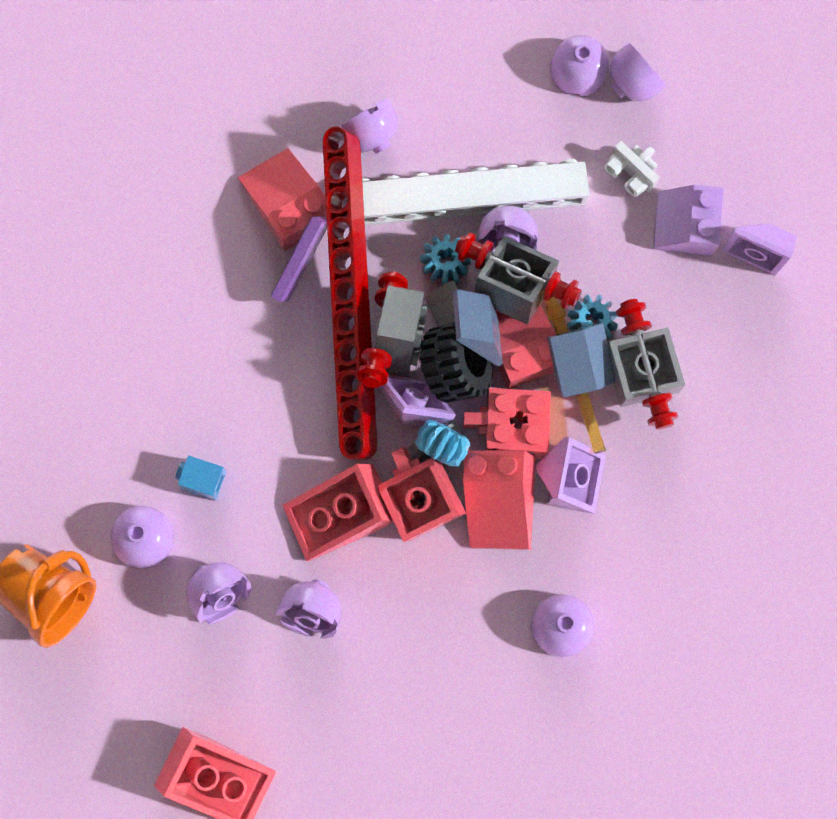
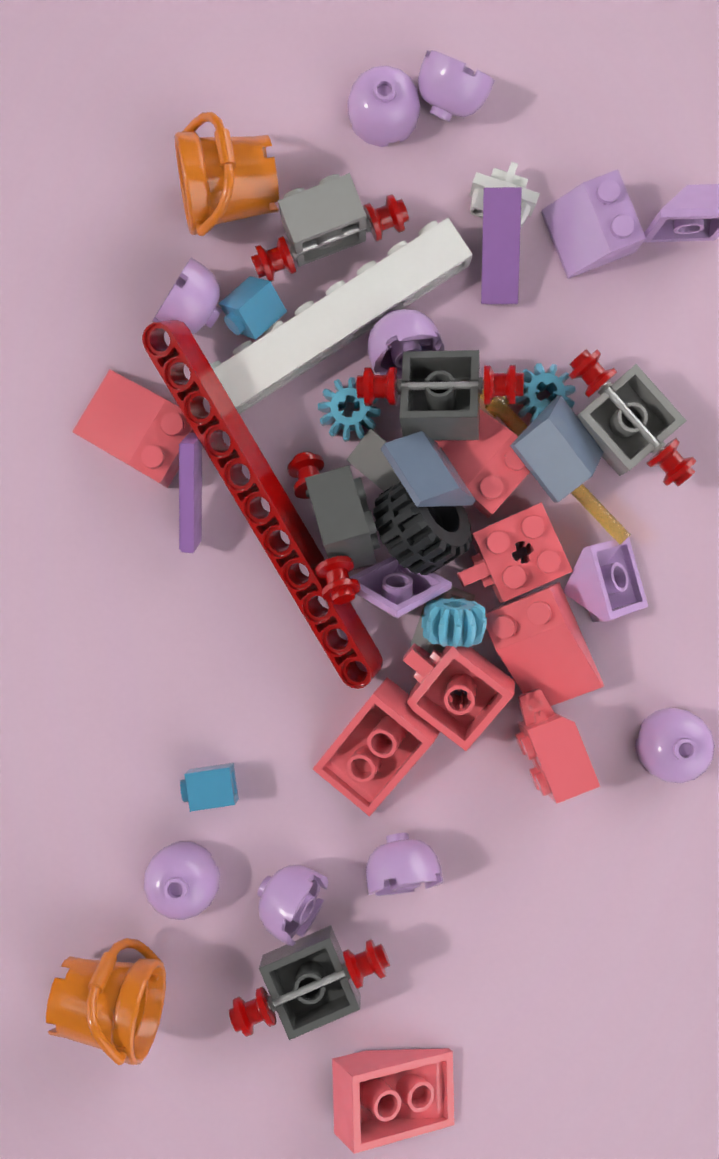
camera: 15 degrees left, 10 degrees up
none -> orange piece [174,112,279,236]
none -> dark azure brick [218,276,287,339]
none -> dark grey brick [229,925,390,1040]
none -> light grey brick [251,173,409,282]
none -> medium lavender tile [481,187,522,304]
none -> coral hinge [515,689,600,804]

